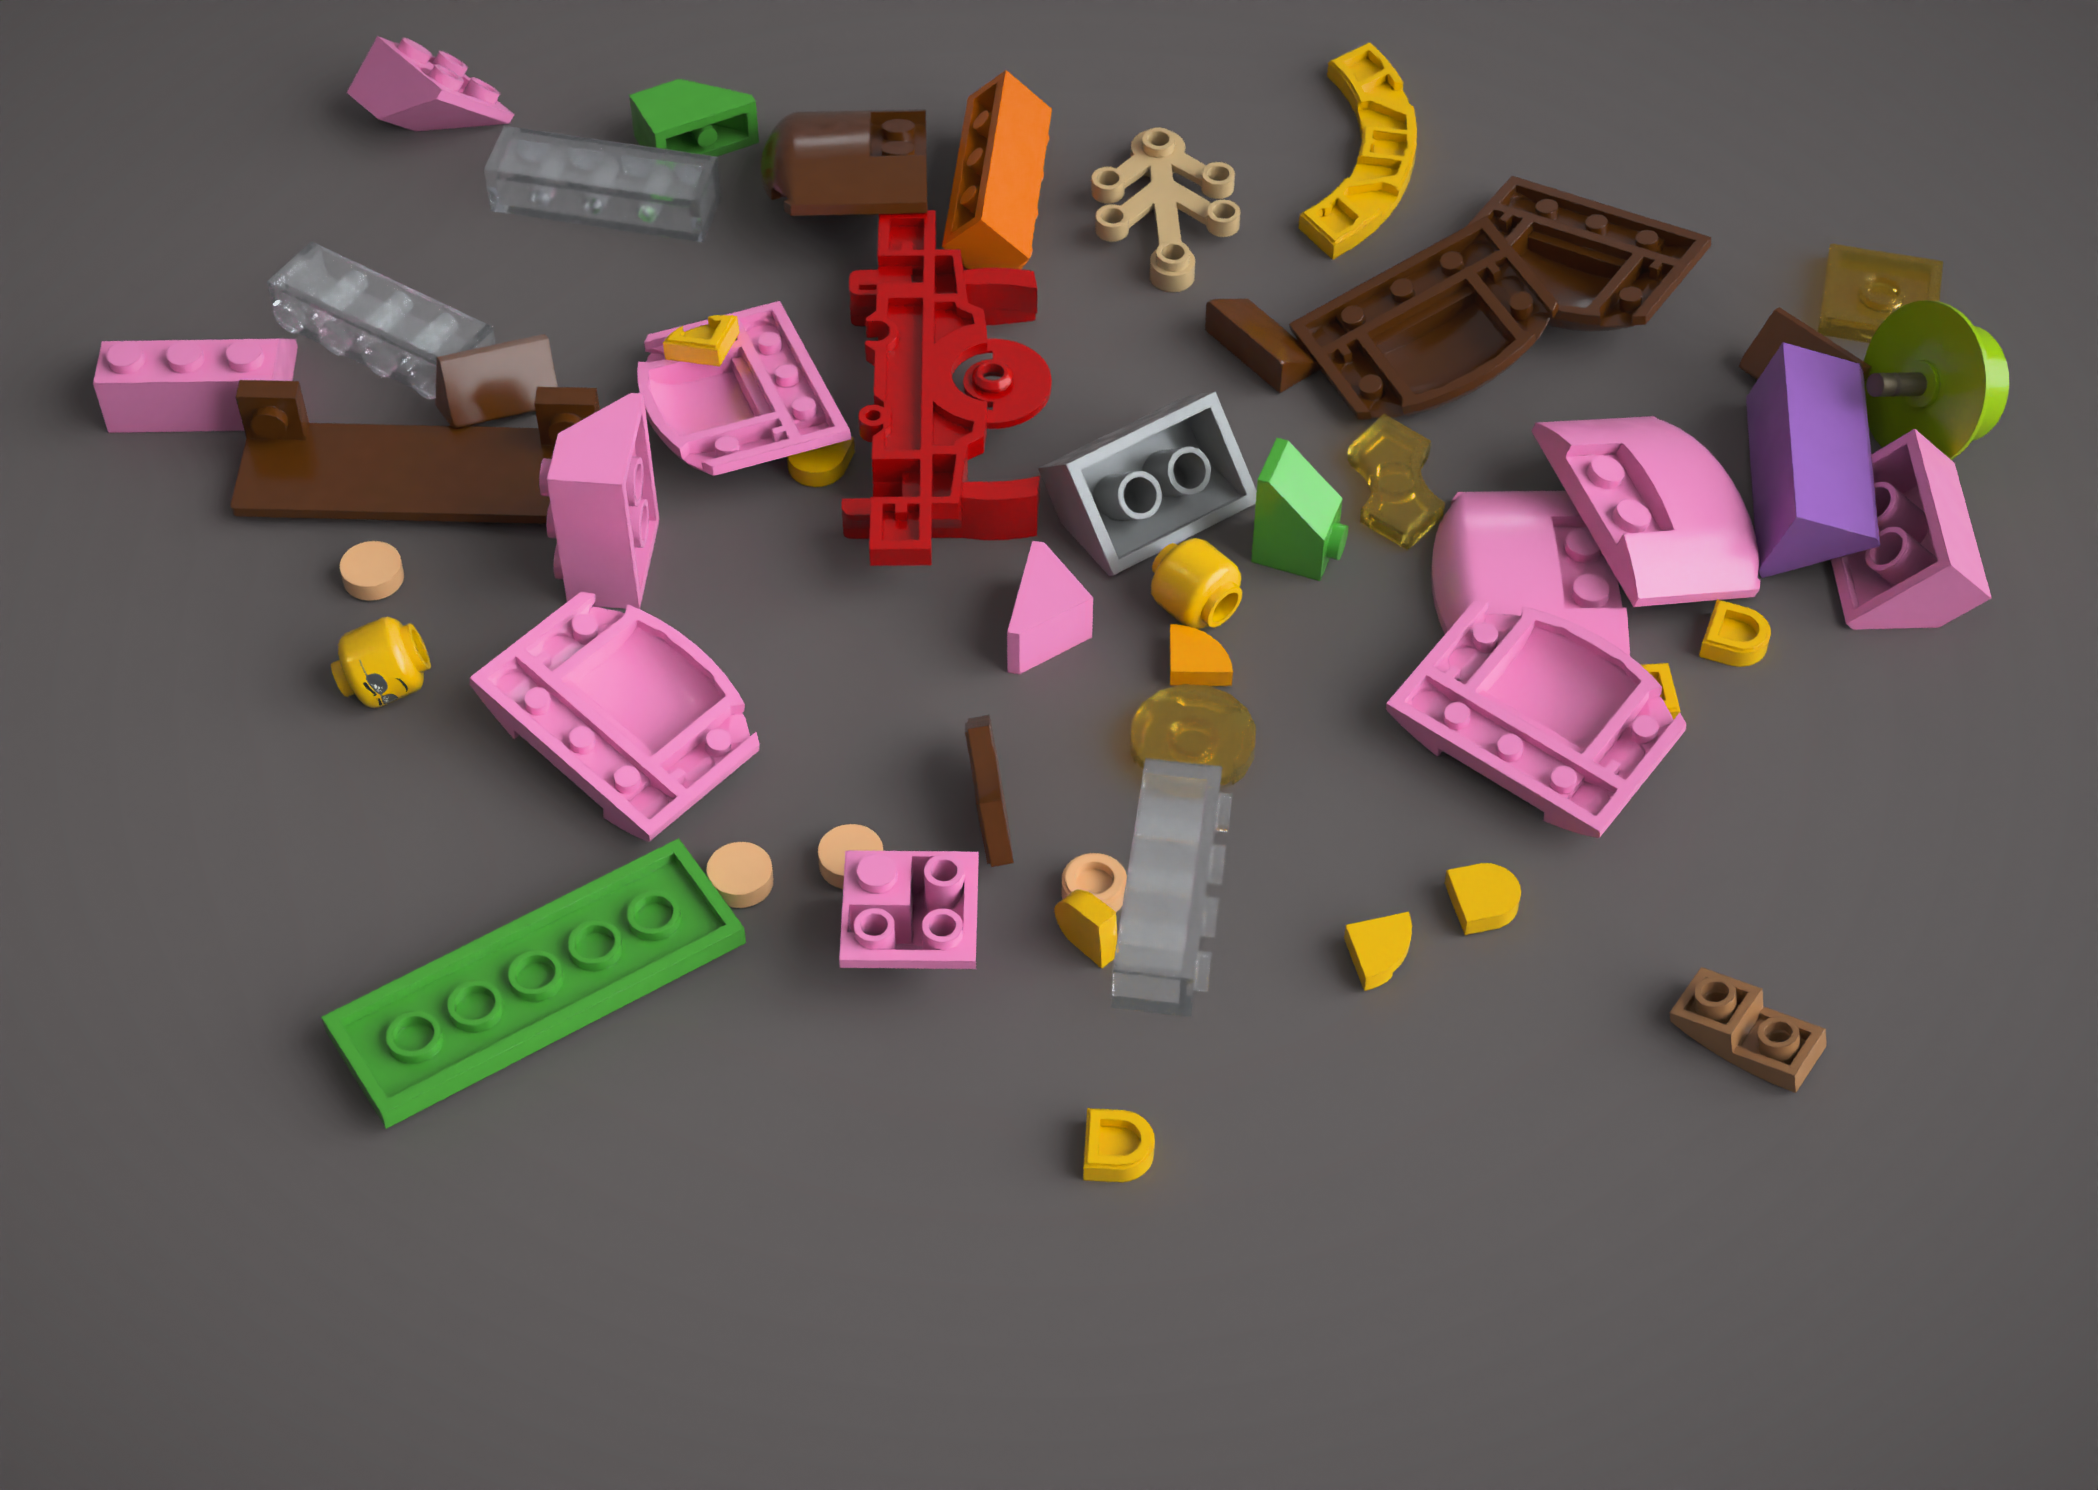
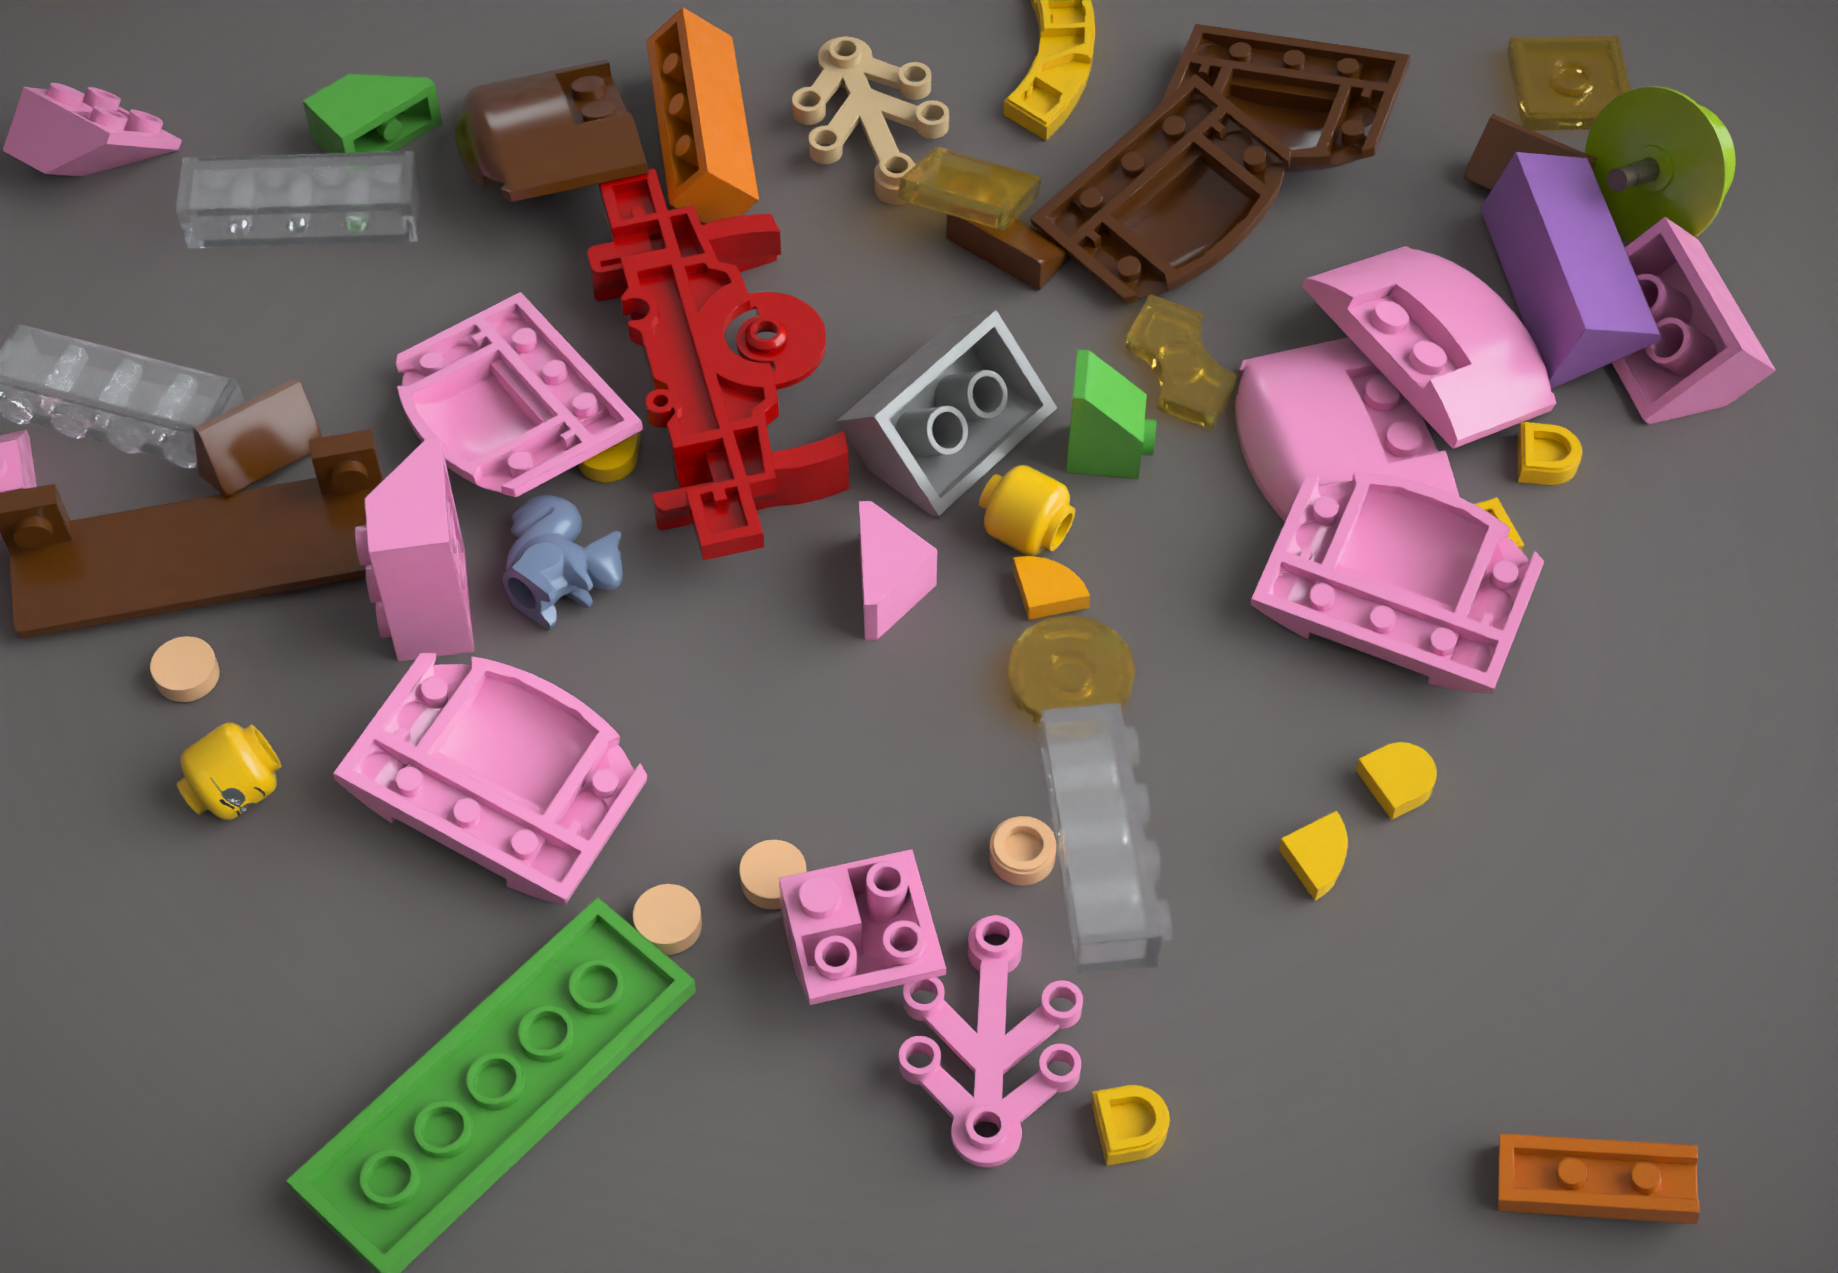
camera: 15 degrees left, 5 degrees up
yellow tile [663,315,739,367] -> none
reddish brown tile [965,715,1014,867] -> none
yellow tile [1054,889,1119,968] -> none
medium nougat slope [1670,967,1827,1093] -> none
none -> sand blue animal [502,495,623,630]
none -> clear yellow tile [897,146,1043,231]
none -> bright pink plant [899,915,1083,1168]
none -> orange hinge [1498,1133,1699,1224]

